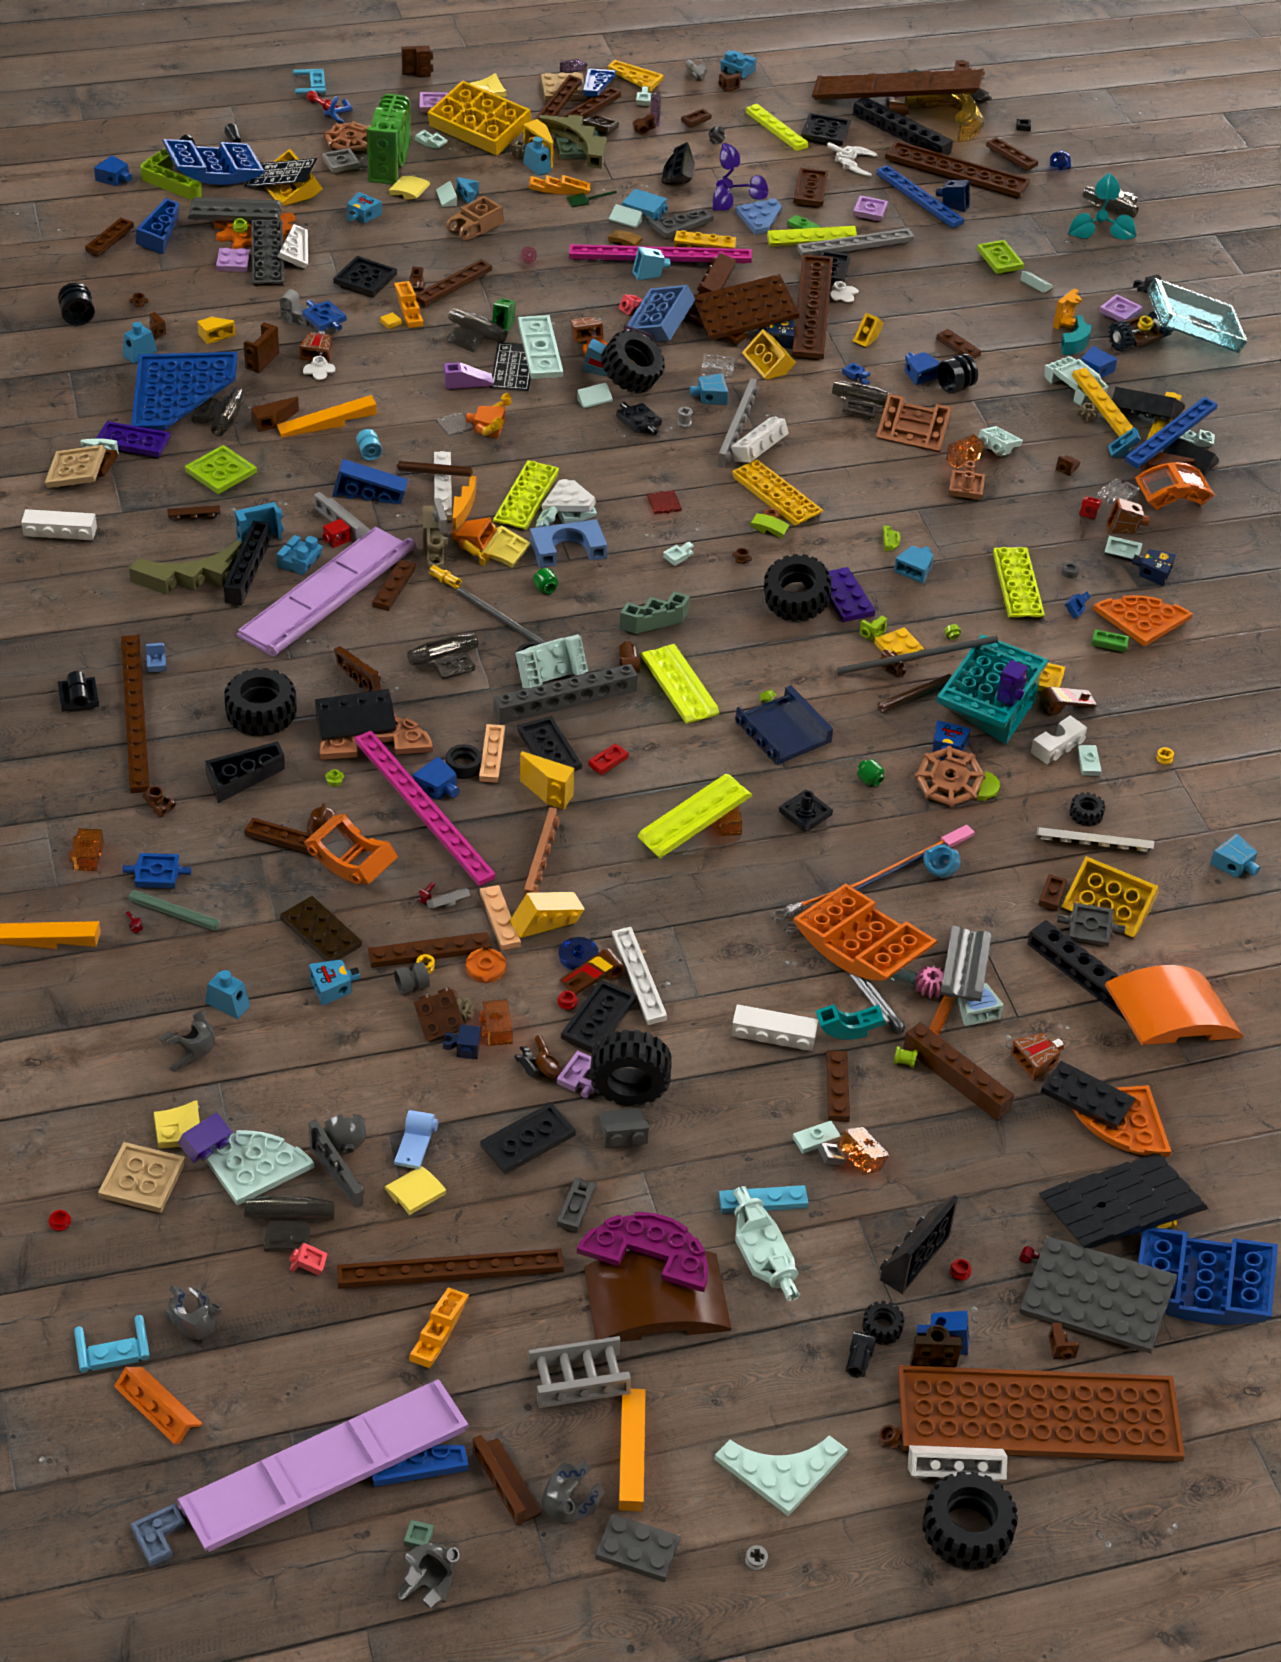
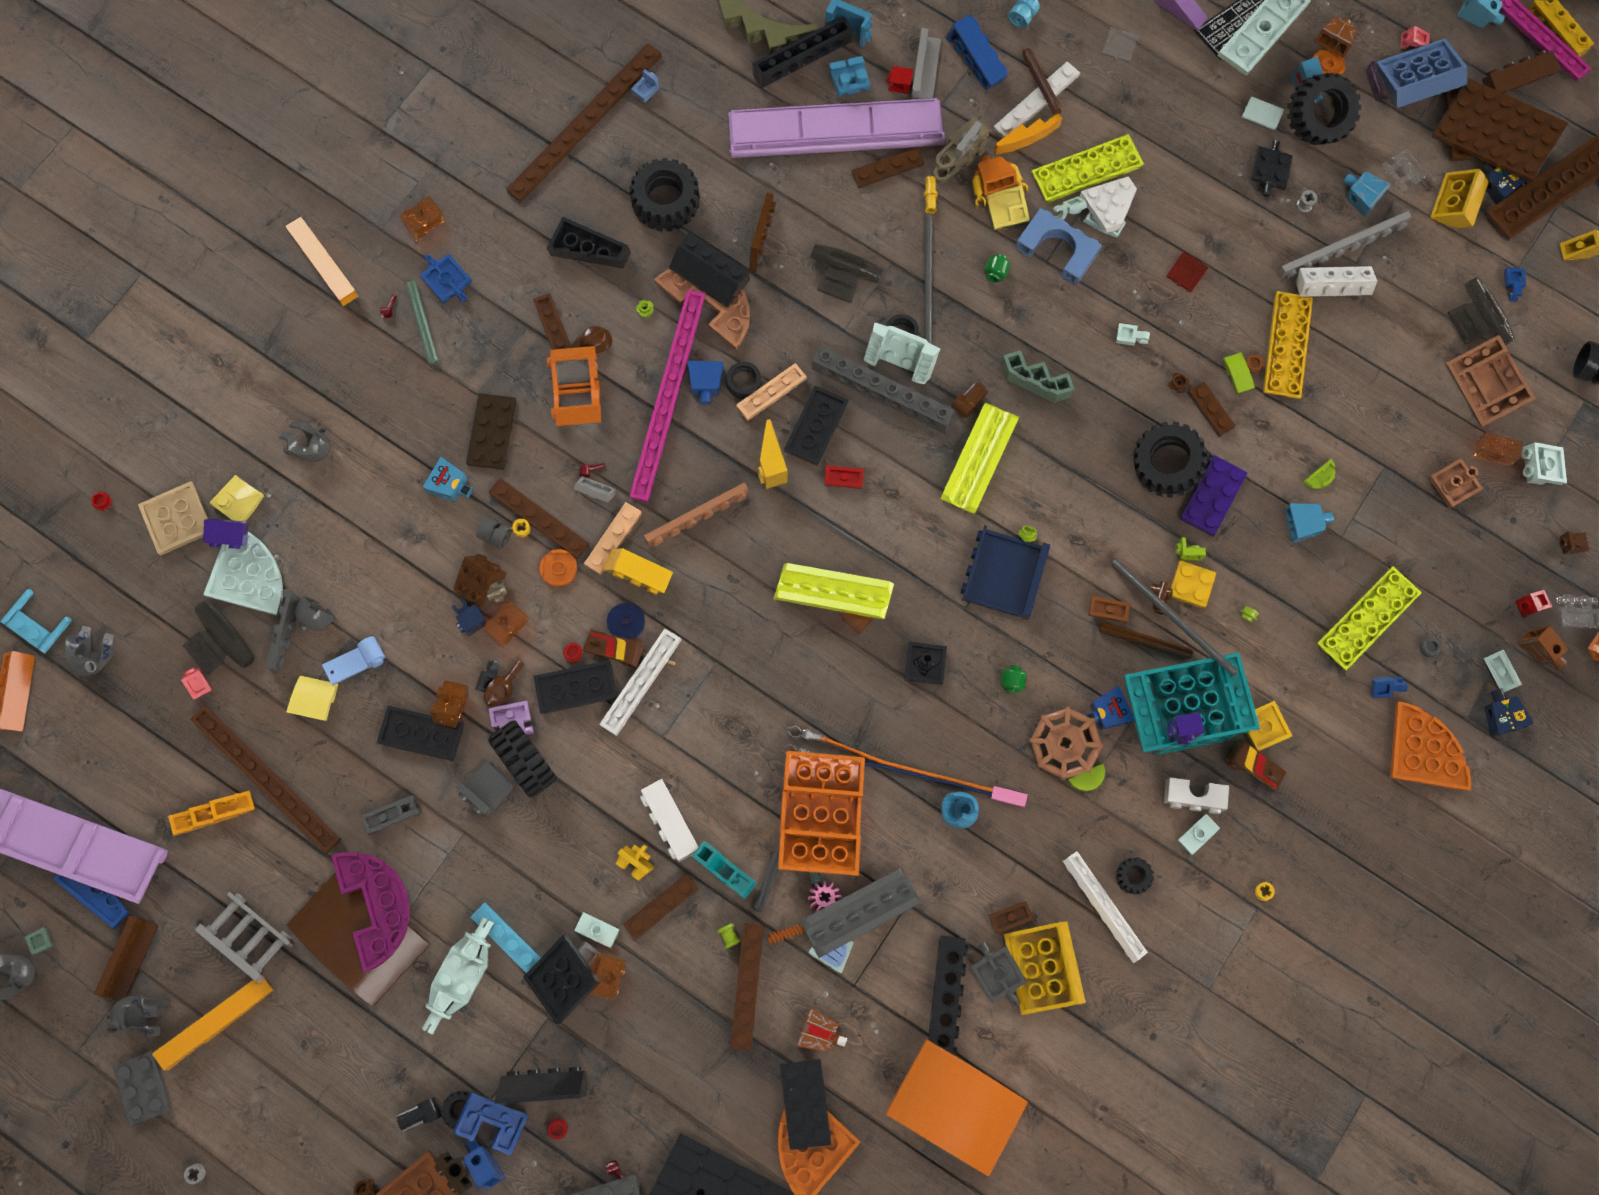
camera: 50 degrees right, 30 degrees up
black plate [58,671,99,712] -> none
reddish brown plate [142,785,176,817] -> none
dark azure torso [206,970,250,1019] -> none
orange torso [466,393,512,439] -> none
light aqua plate [714,1436,848,1516] -> none
blue torso [905,352,939,385] -> none
bright green plate [1091,629,1129,652] -> none
dark azure torso [1210,833,1261,877] -> none
none -> clear orange brick [430,680,469,728]
none -> blue plate [453,1092,528,1155]
none -> black plate [523,935,601,1024]
none -> yellow hips [616,844,655,880]
none -> dark orange plate [1088,596,1130,623]
none -> reddish brown plate [1188,382,1236,437]

